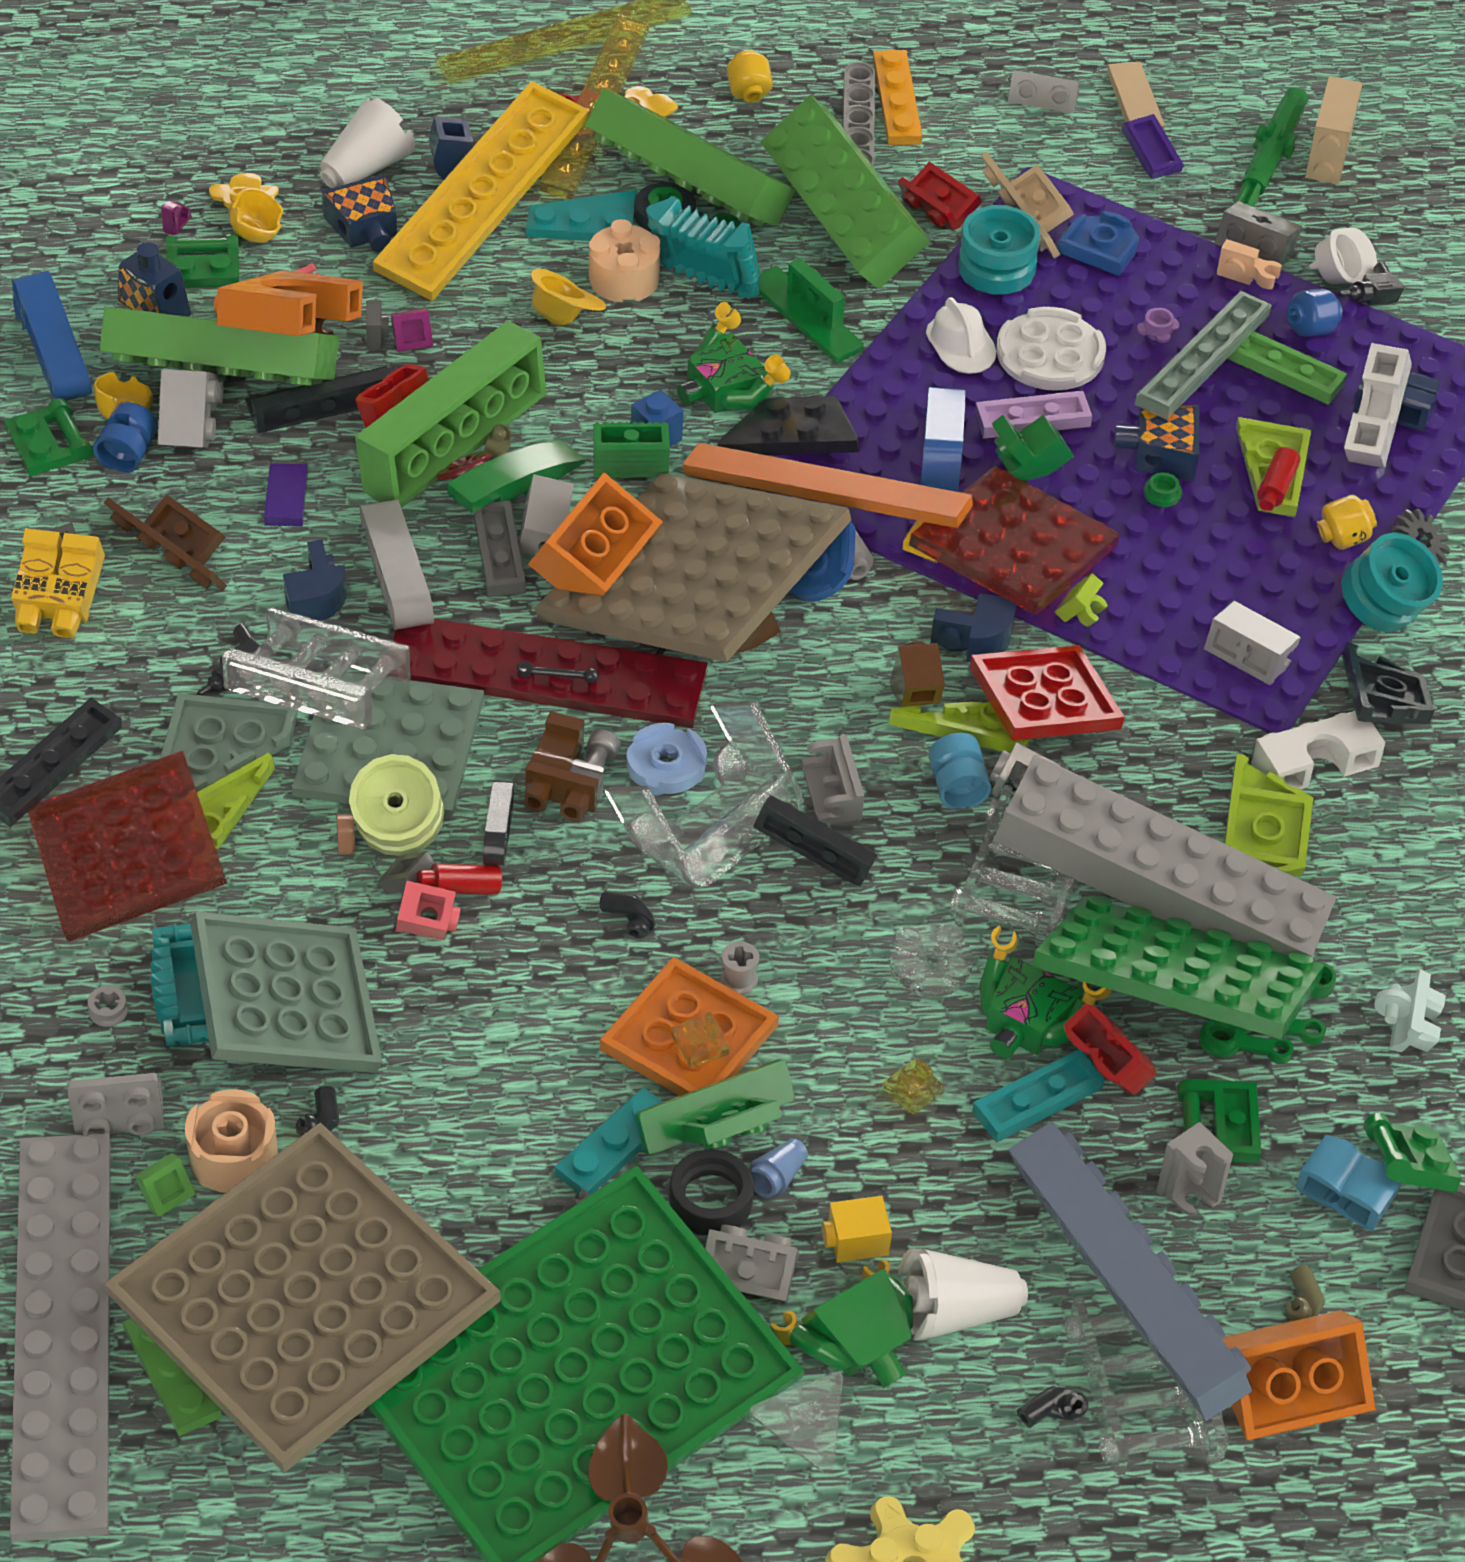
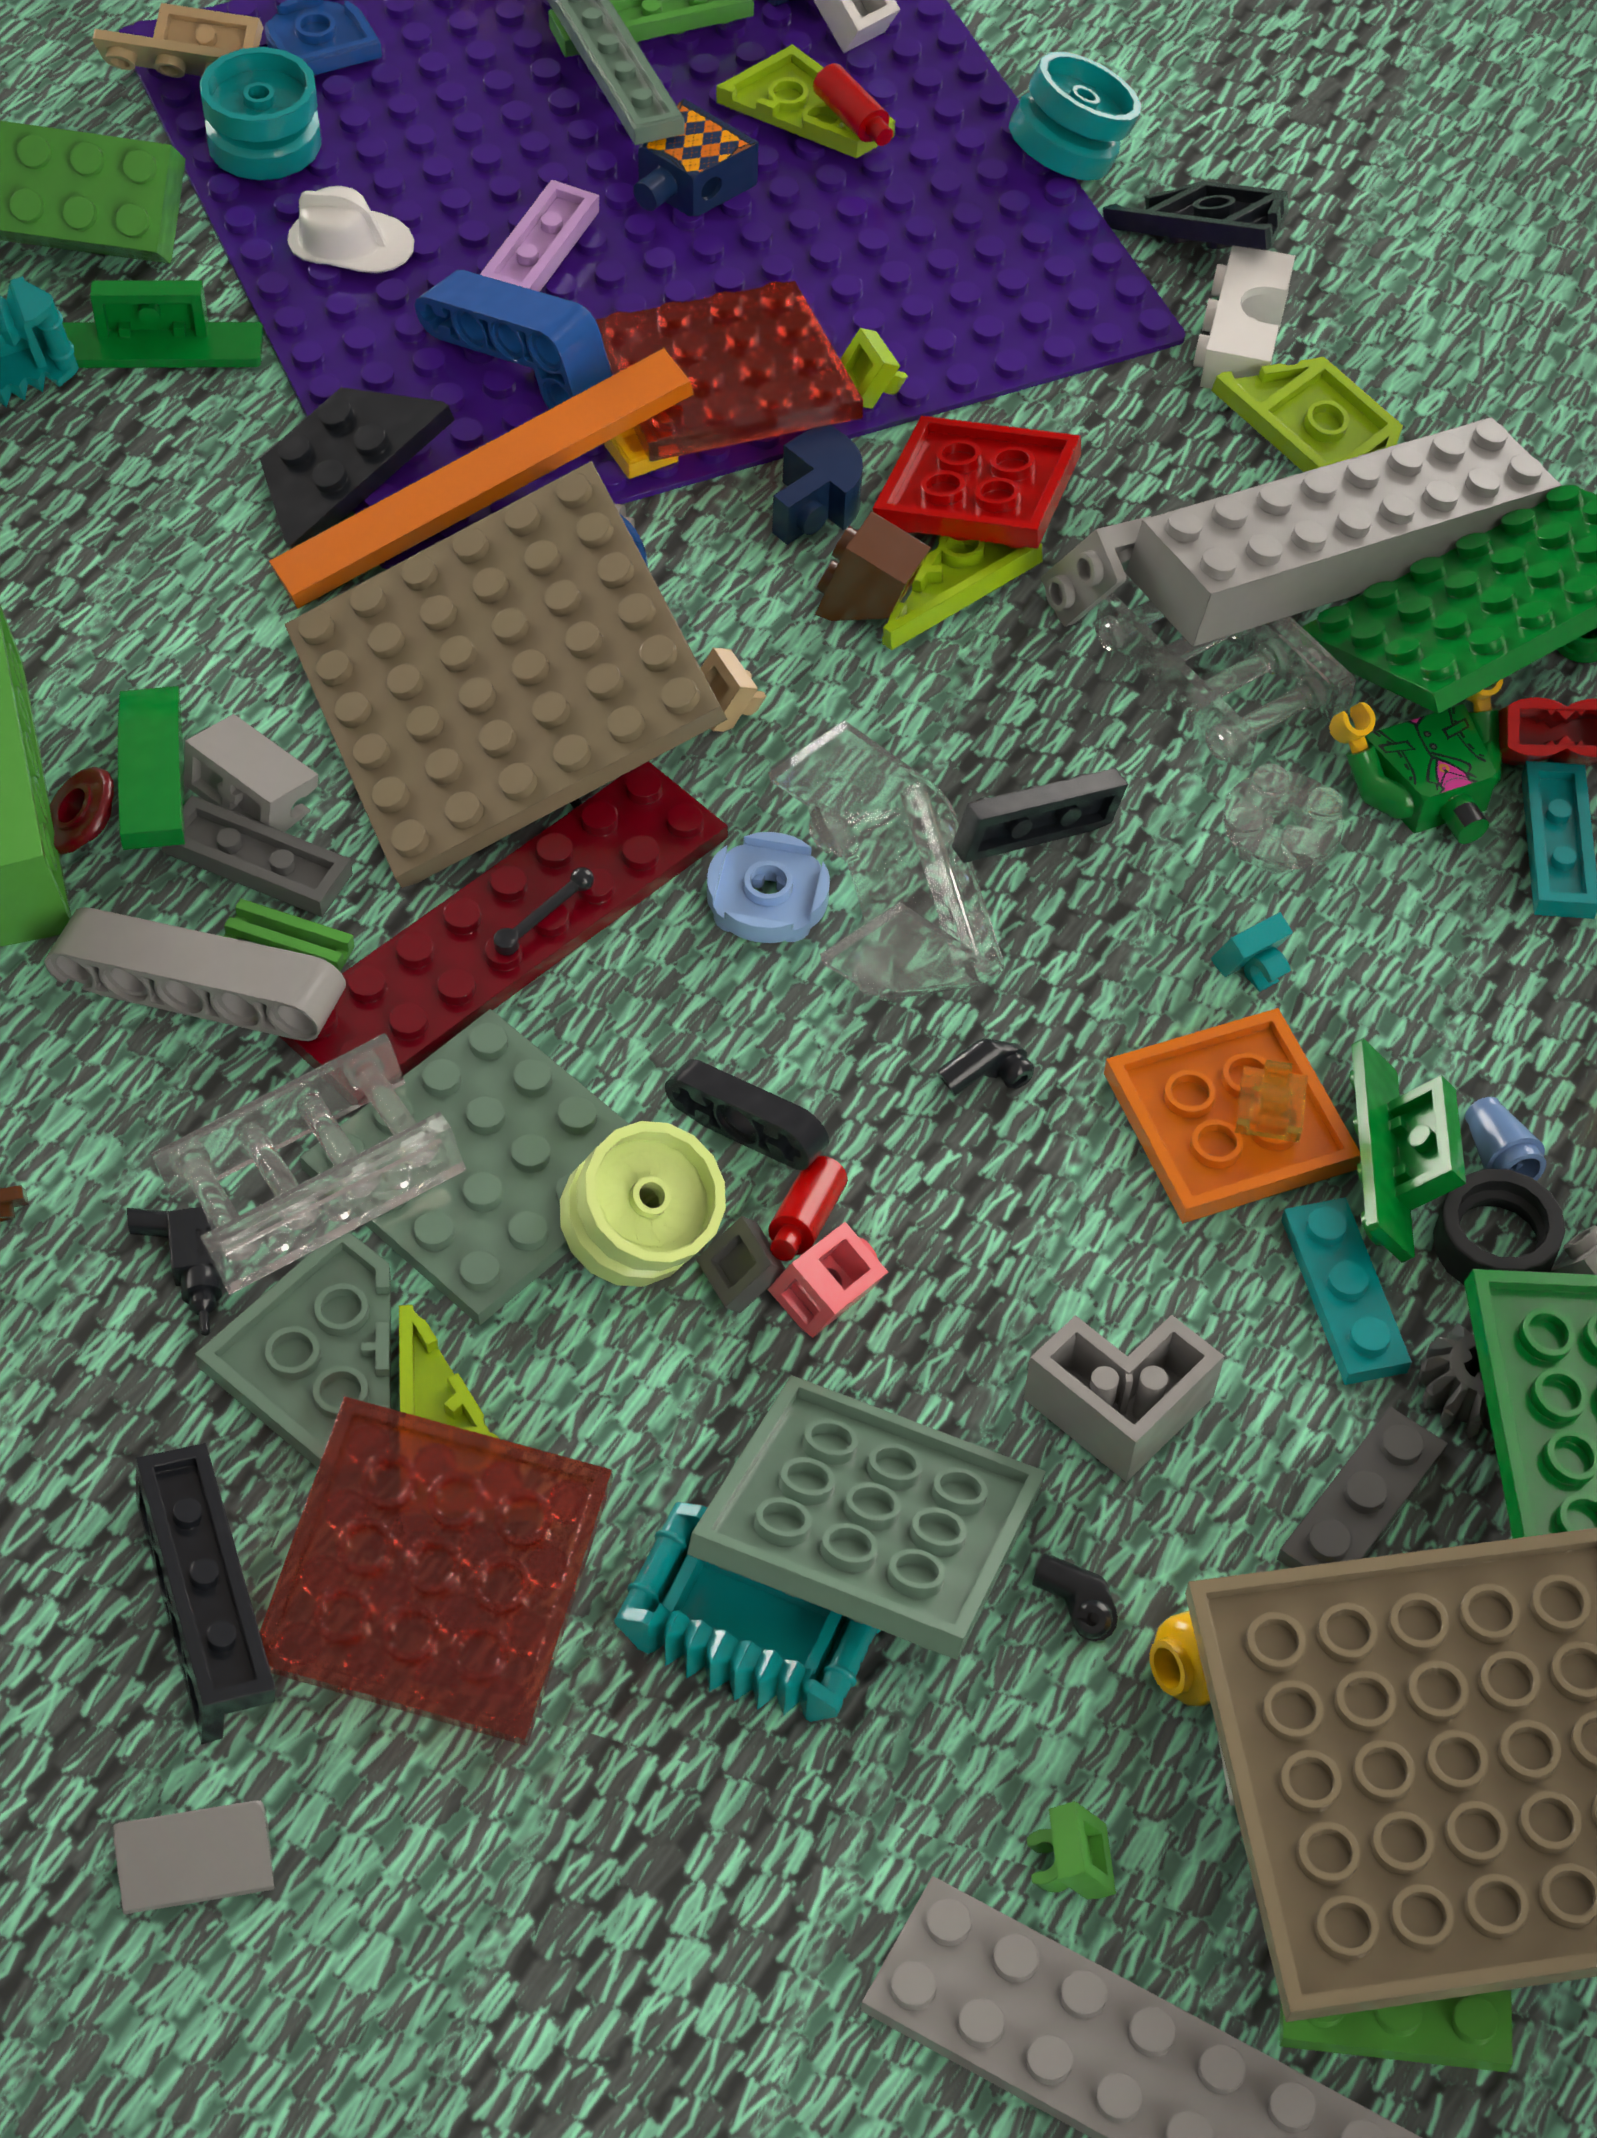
camera: 55 degrees left, 5 degrees up
light grey bracket [67,1073,164,1136] -> none
light grey bush [87,985,128,1027] -> none
light nougat brick [185,1089,278,1193] -> none
dark blue brick [283,540,347,626] -> none
nougat tile [336,813,355,855] -> none
olive arm [484,424,513,461] -> none
reddish brown hips [524,711,621,823] -> none
orange slope [528,473,663,596] -> none
green brick [593,421,670,478] -> none
blue brick [630,389,683,446] -> none
green torso [677,302,791,413] -> none
light grey bush [720,941,759,995] -> none
light grey hinge [801,735,864,824] -> none
clear yellow tile [883,1058,945,1116] -> none
red bracket [898,161,982,231] -> none
dark azure wheel [929,733,991,809] -> none
green brick [991,415,1075,481] -> none
white tile [996,307,1106,390] -> none
medium lavender plate [1137,308,1179,343] -> none
green plate [1144,472,1182,507] -> none
light grey hinge [1204,601,1301,685] -> none
yellow head [1317,494,1377,550] -> none
dark grey gear [1392,509,1450,564] -> none
none -> bright green tile [219,898,355,972]
none -> tan tile [701,648,766,732]
none -> light grey brick [1023,1315,1224,1483]
none -> teal tile [1210,912,1293,992]
none -> dark grey plate [1277,1406,1448,1568]

